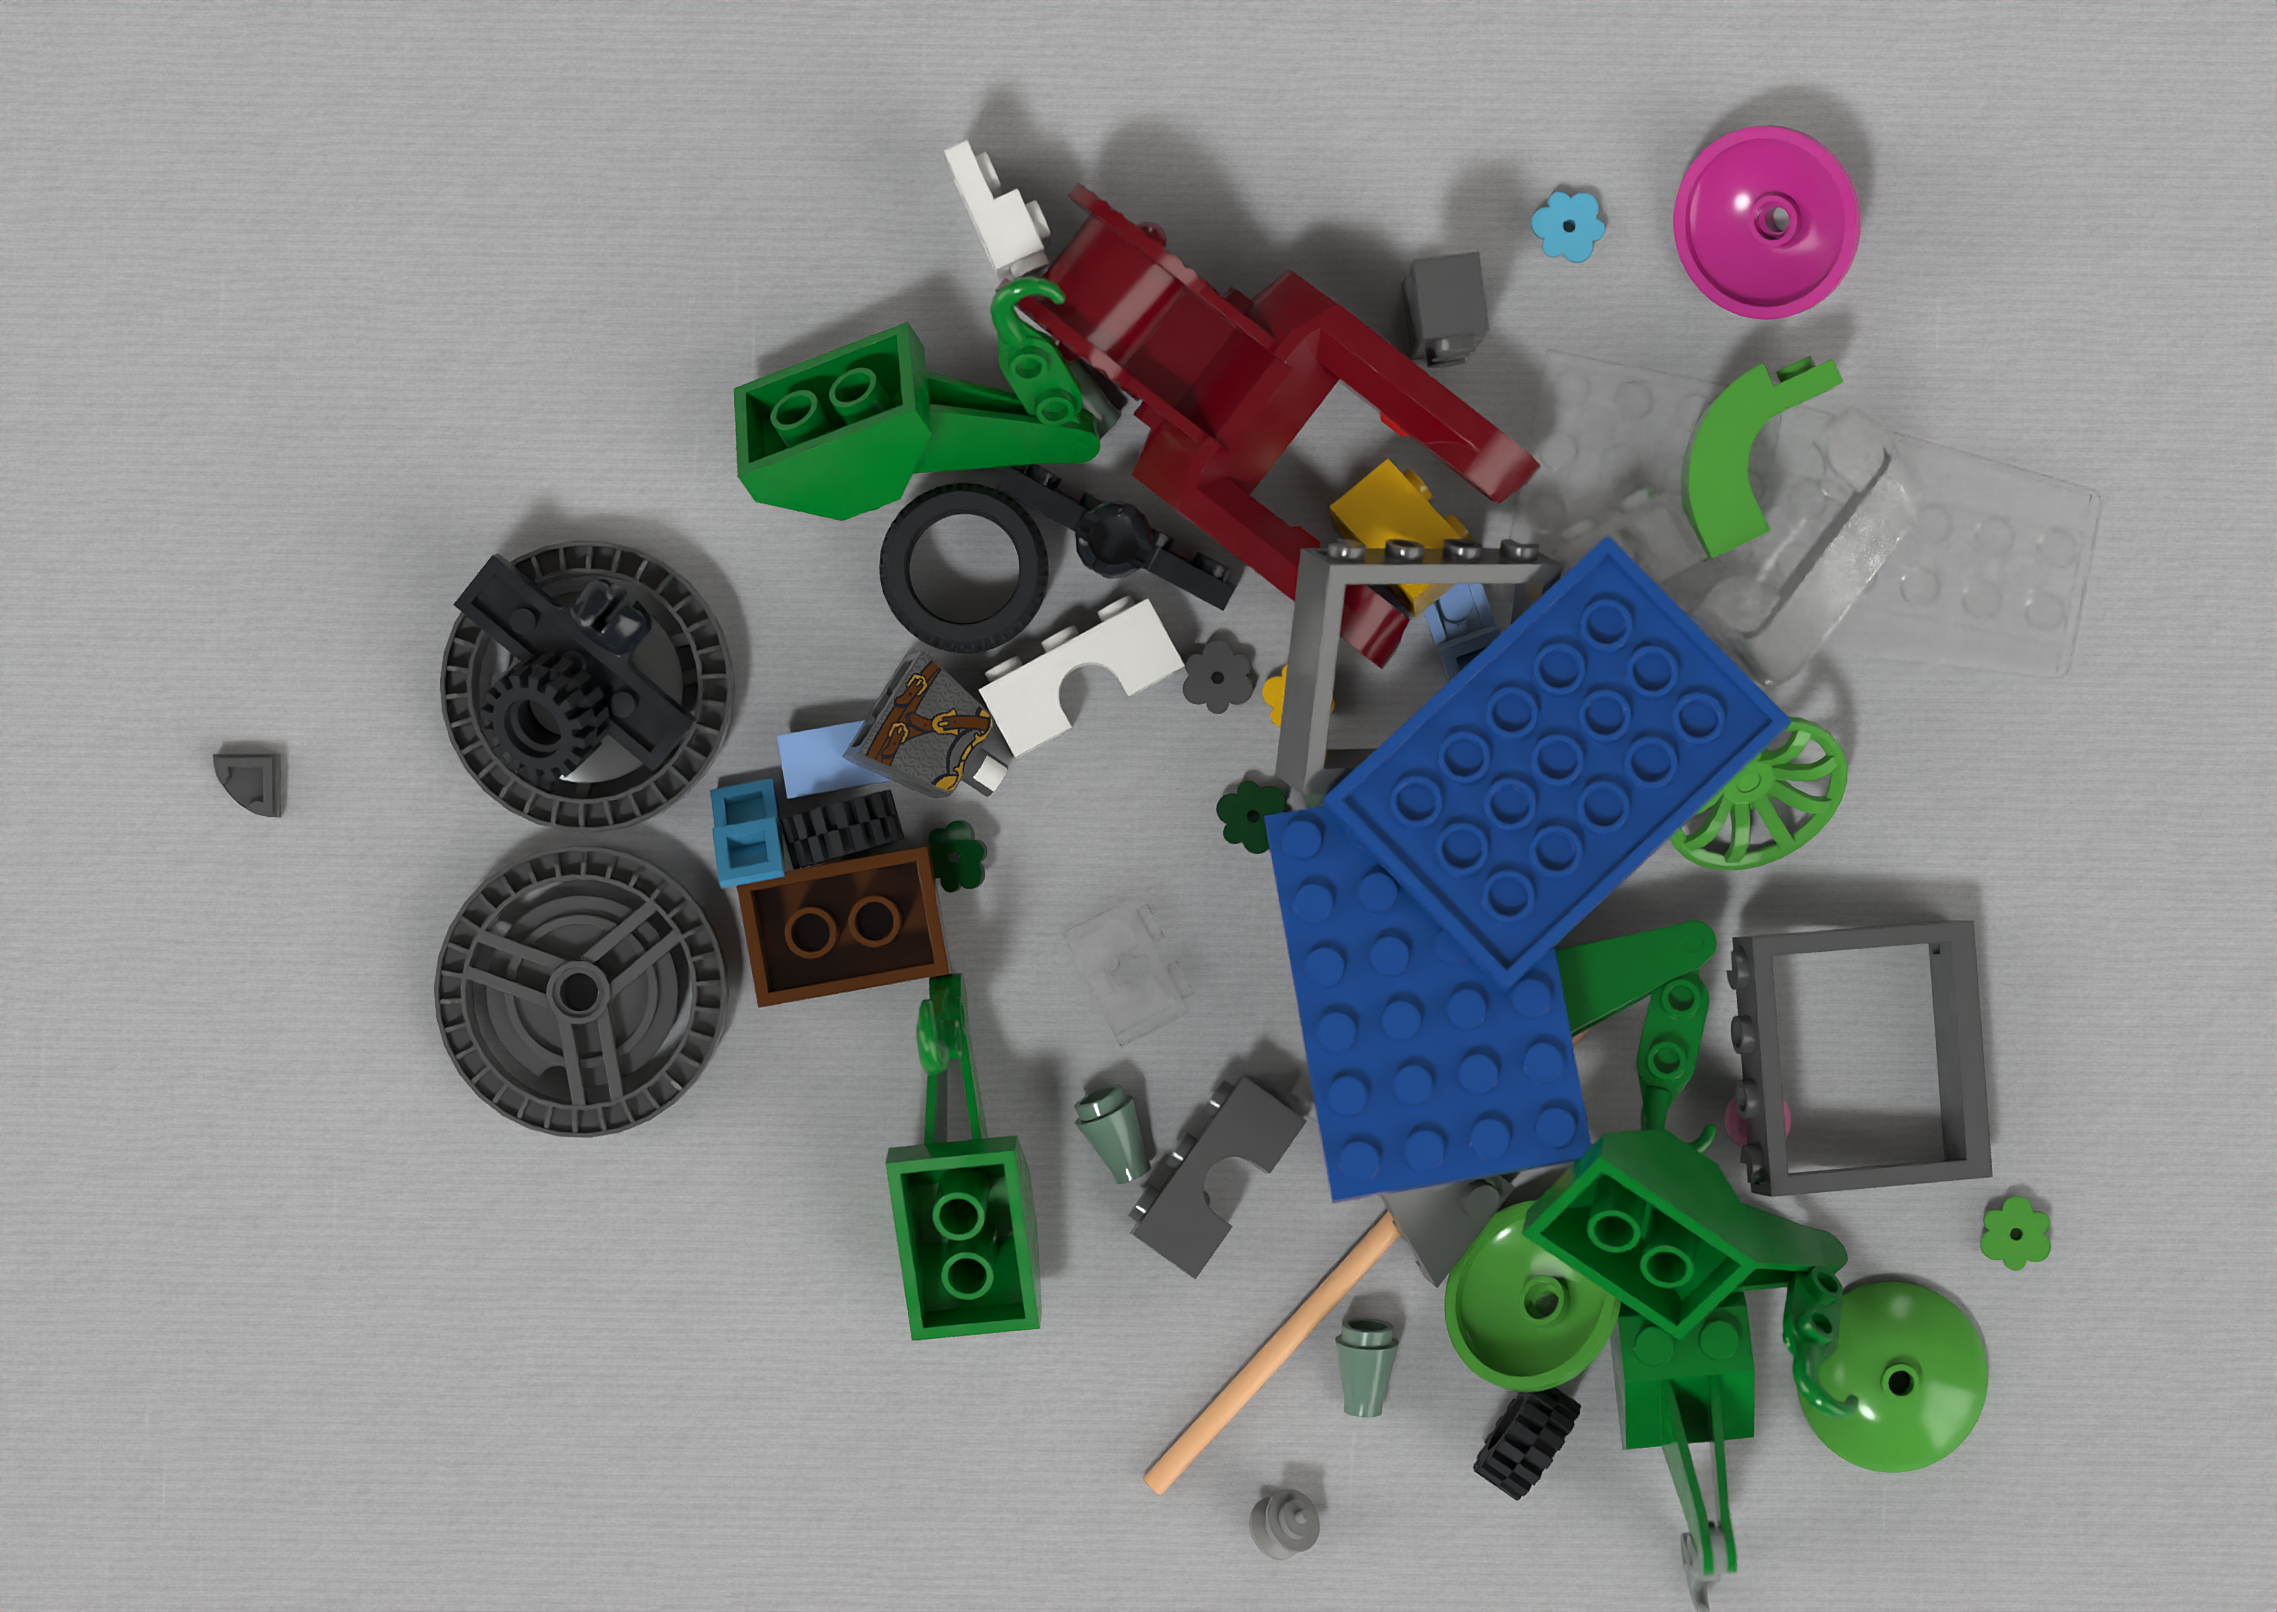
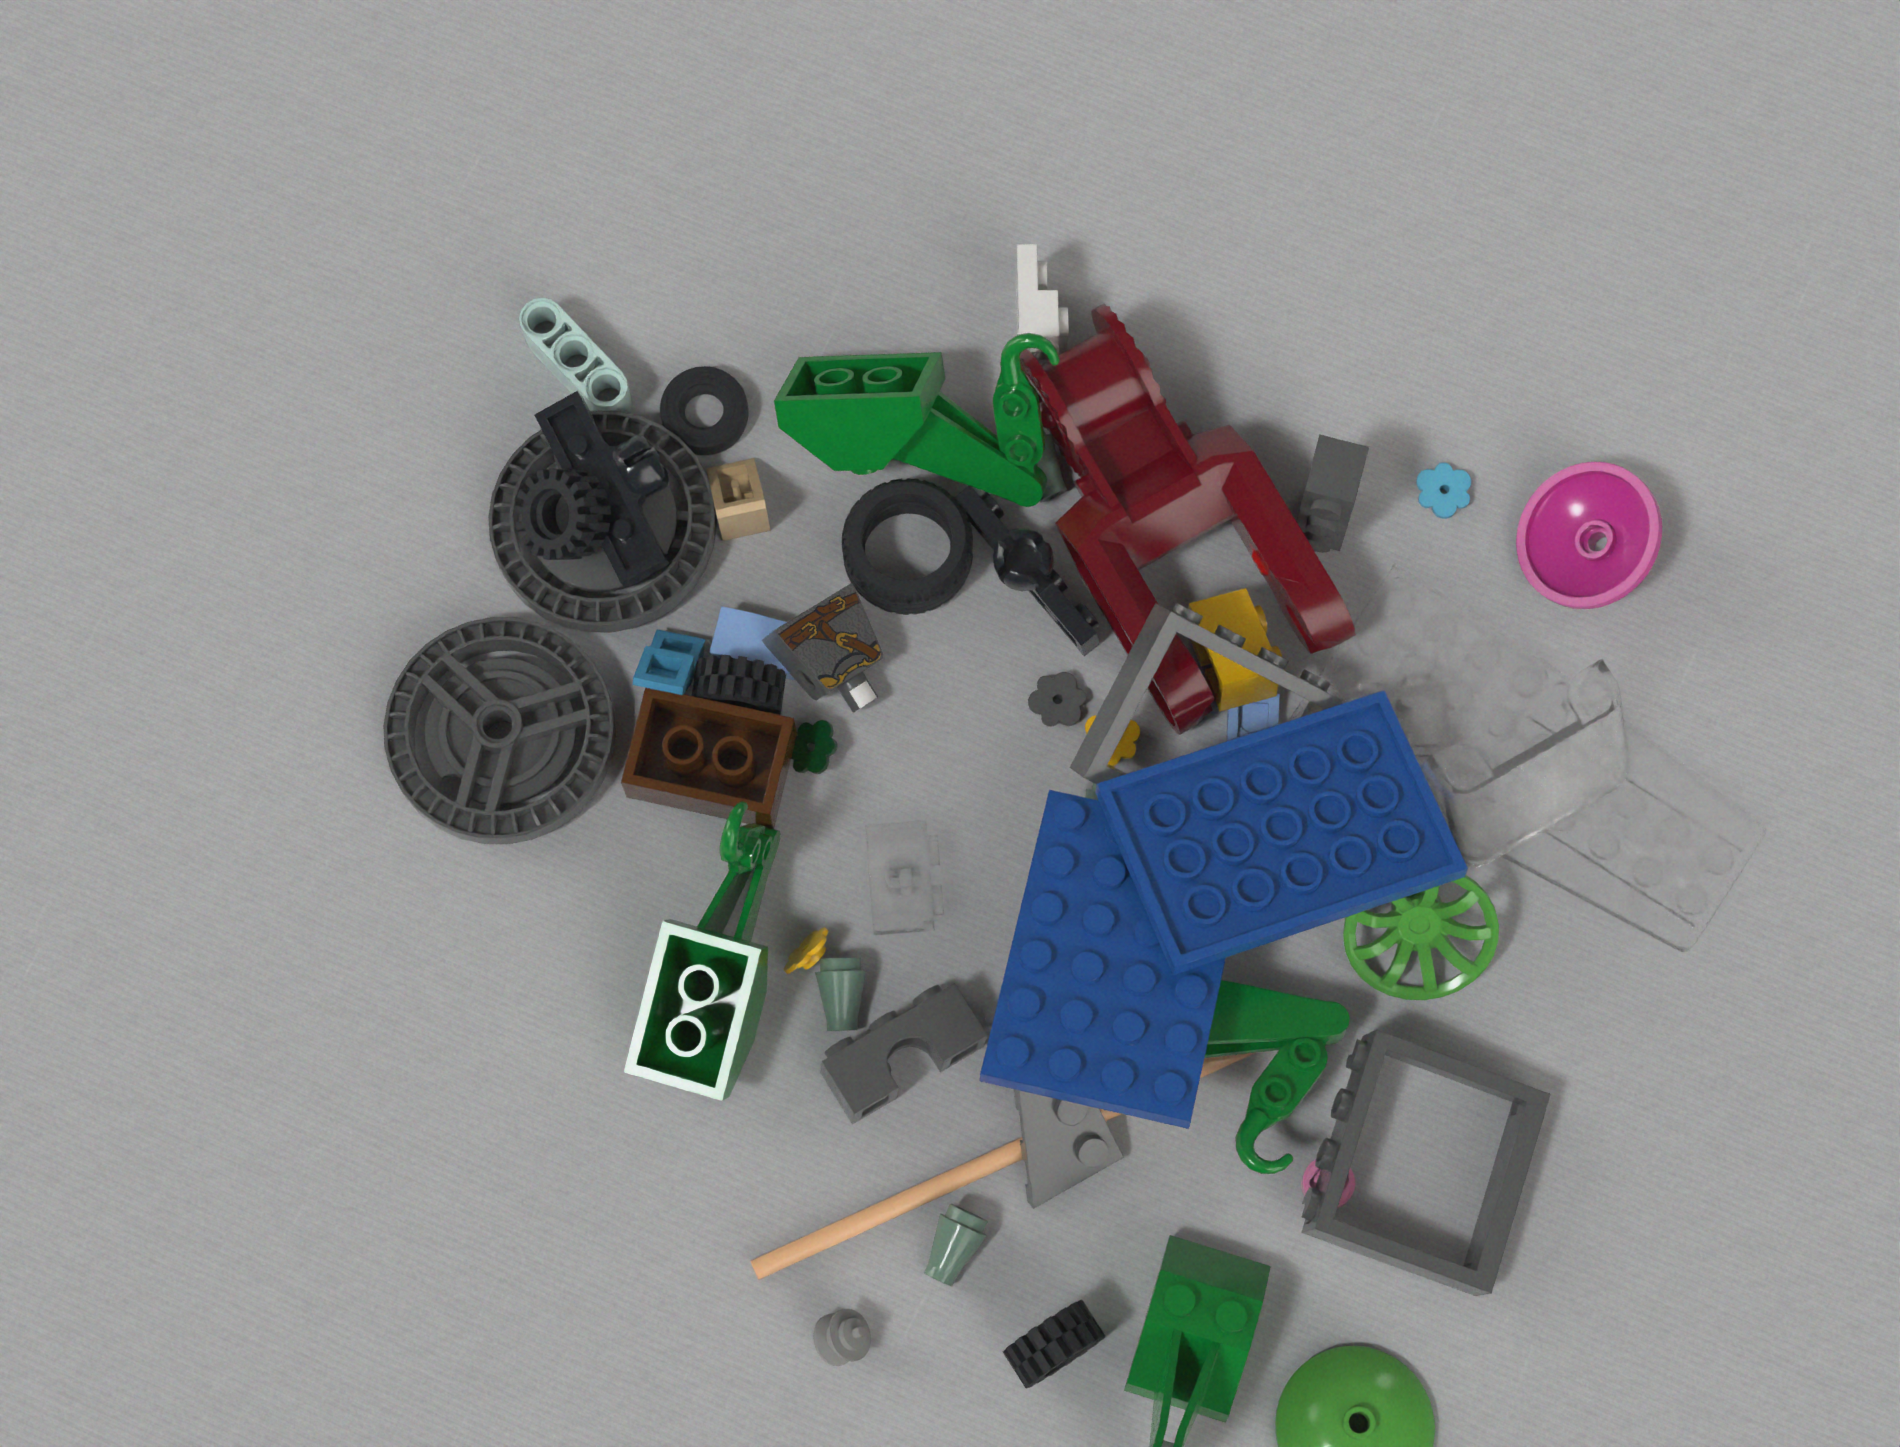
camera: 25 degrees right, 15 degrees down
dark grey tile [213,754,281,818] -> none
white arch [979,595,1185,759] -> none
dark green plant [1216,781,1286,854] -> none
bright green dish [1444,1200,1621,1392] -> none
green slope [1522,1129,1859,1418] -> none
bright green arch [1681,356,1844,562] -> none
bright green plant [1980,1196,2051,1271] -> none
none -> light aqua beam [519,298,632,414]
none -> black tyre [660,366,749,456]
none -> tan slope [706,458,771,541]
none -> yellow plant [783,927,829,974]

